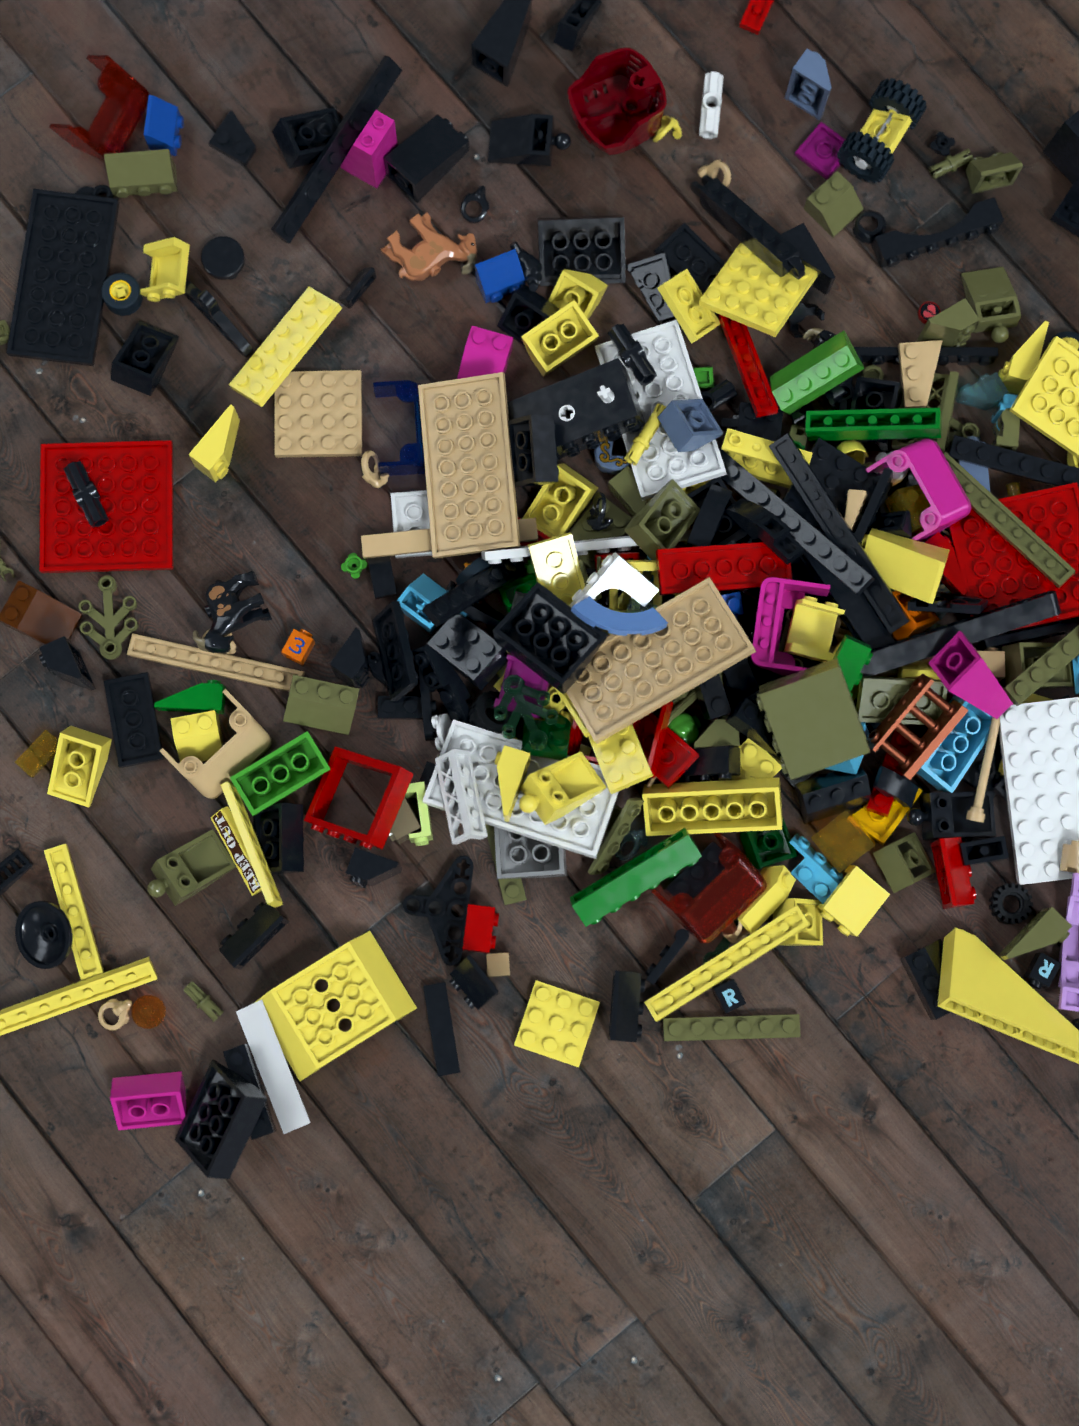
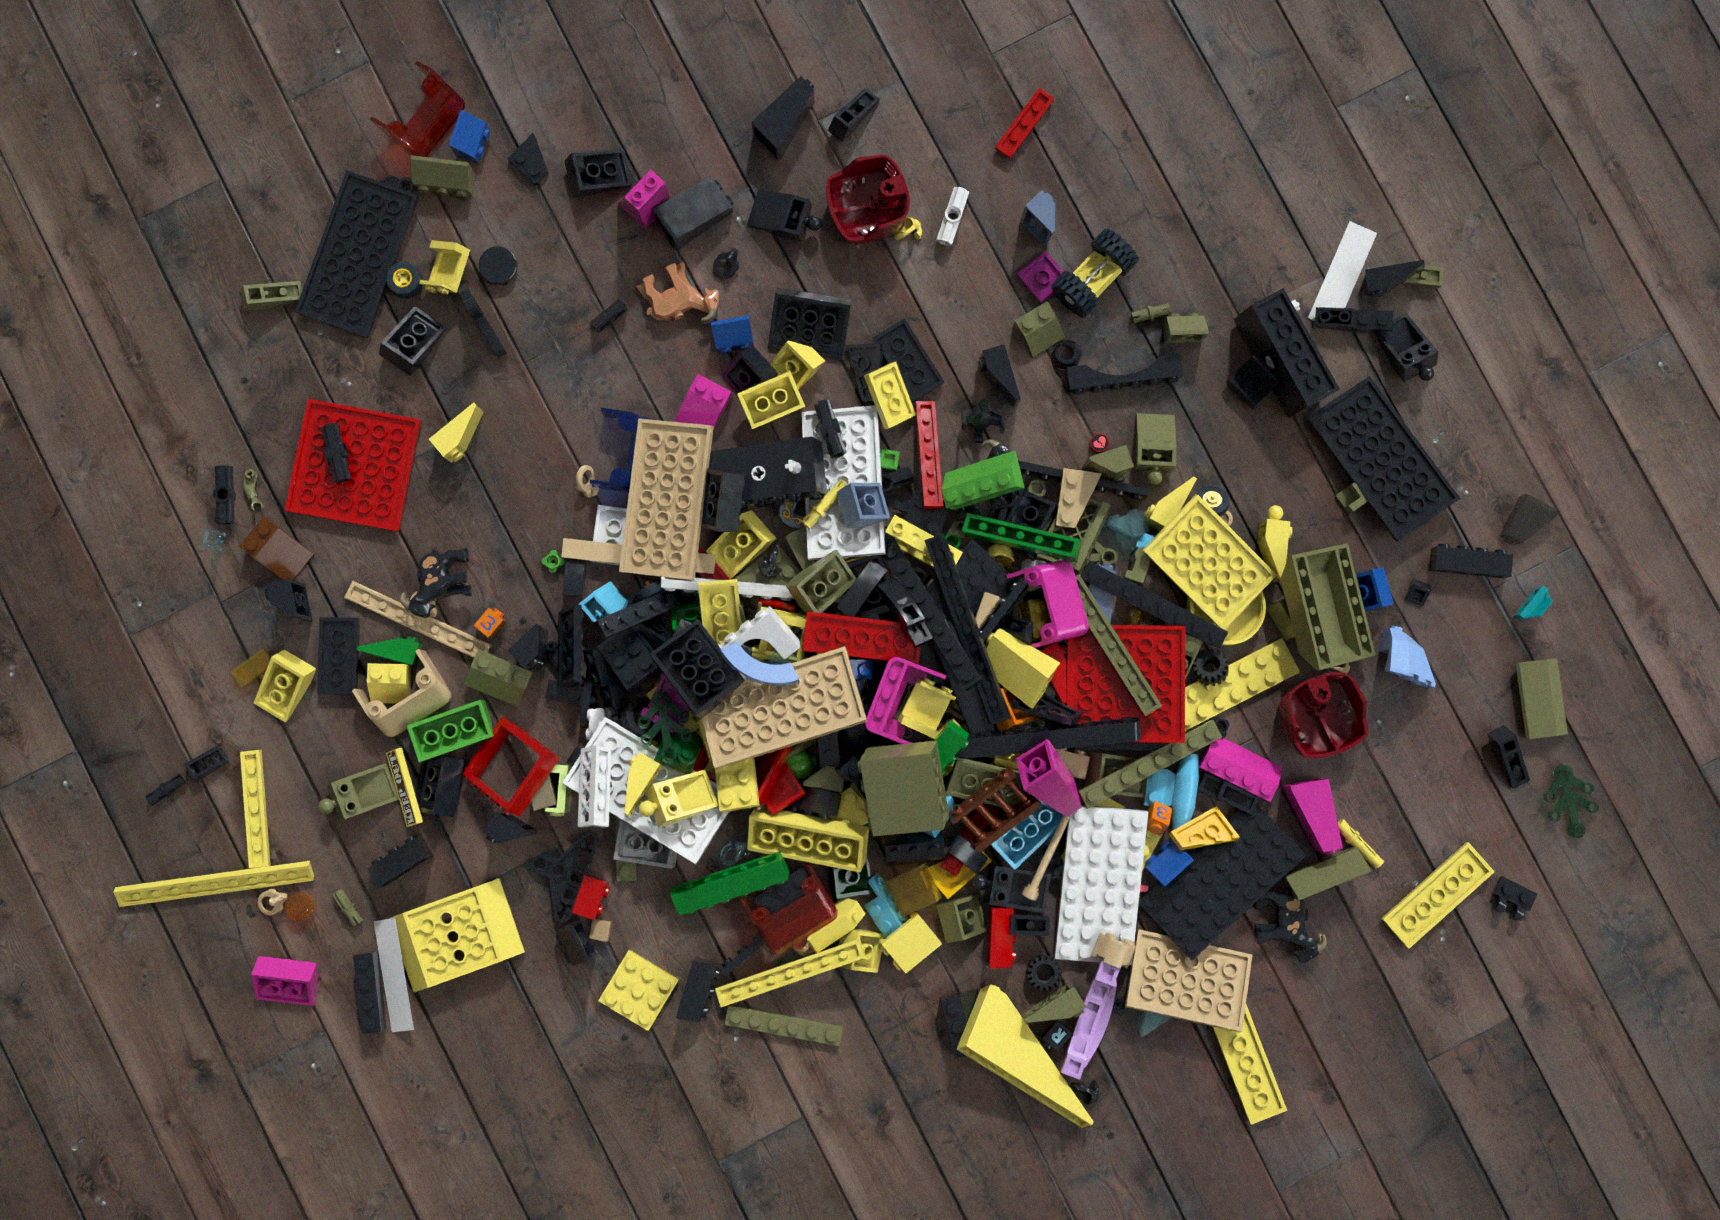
camera: 10 degrees right, 5 degrees up
black dish [15,901,73,969] -> none
olive plant [78,575,139,660] -> none
black slope [175,1060,267,1179] -> none
light yellow tile [221,781,283,908] -> none
light yellow plate [229,287,342,407] -> none
black plate [271,56,403,244] -> none
tan plate [275,370,362,458] -> none
black tile [423,982,461,1077] -> none
black piece [509,241,542,292] -> none
olive bracket [588,798,644,875] -> none
black hinge [690,174,805,280] -> none
tan piece [698,160,731,187] -> none
light yellow plate [699,242,818,337] -> none
black brick [712,978,746,1014] -> none
black plate [930,132,955,156] -> none

